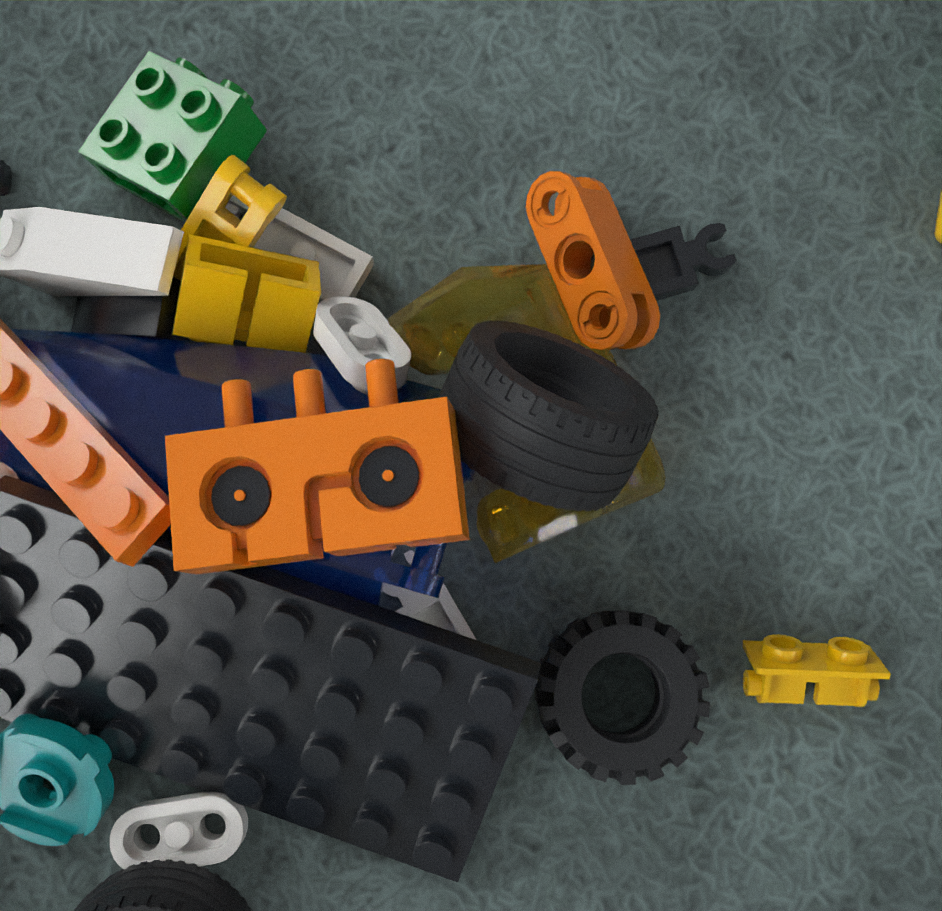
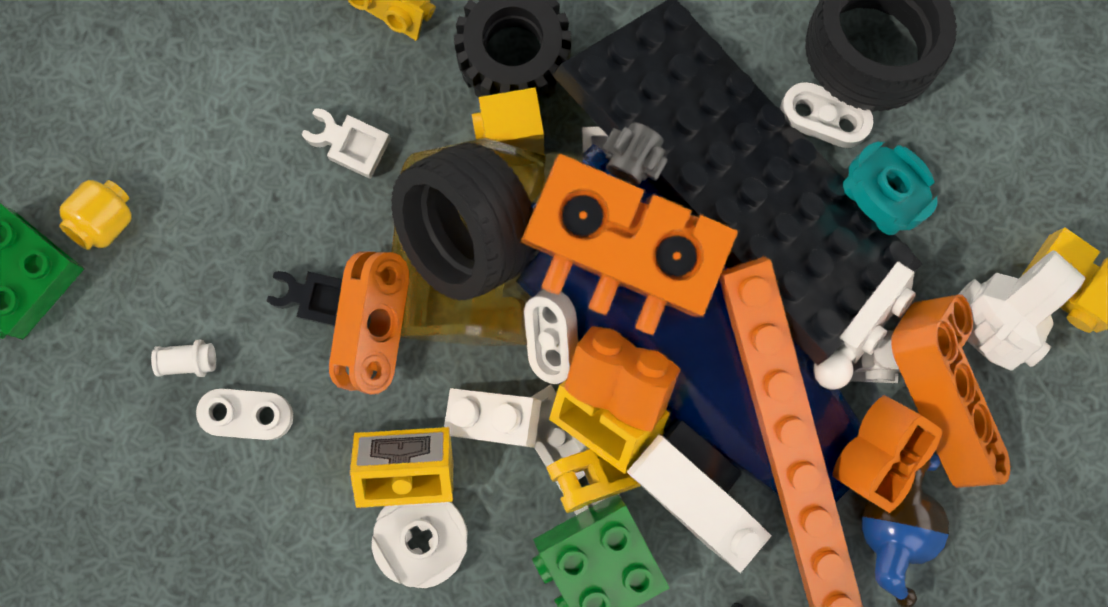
camera: 150 degrees left, 0 degrees up
none -> white pin [151,339,216,377]
none -> white plate [196,389,293,440]
none -> white plate [302,109,391,179]
none -> yellow brick [350,427,454,508]
none -> white plate [372,502,468,588]
none -> white plate [444,388,542,448]
none -> yellow brick [472,87,544,162]
none -> orange brick [564,326,681,431]
none -> dark grey gear [602,123,667,186]

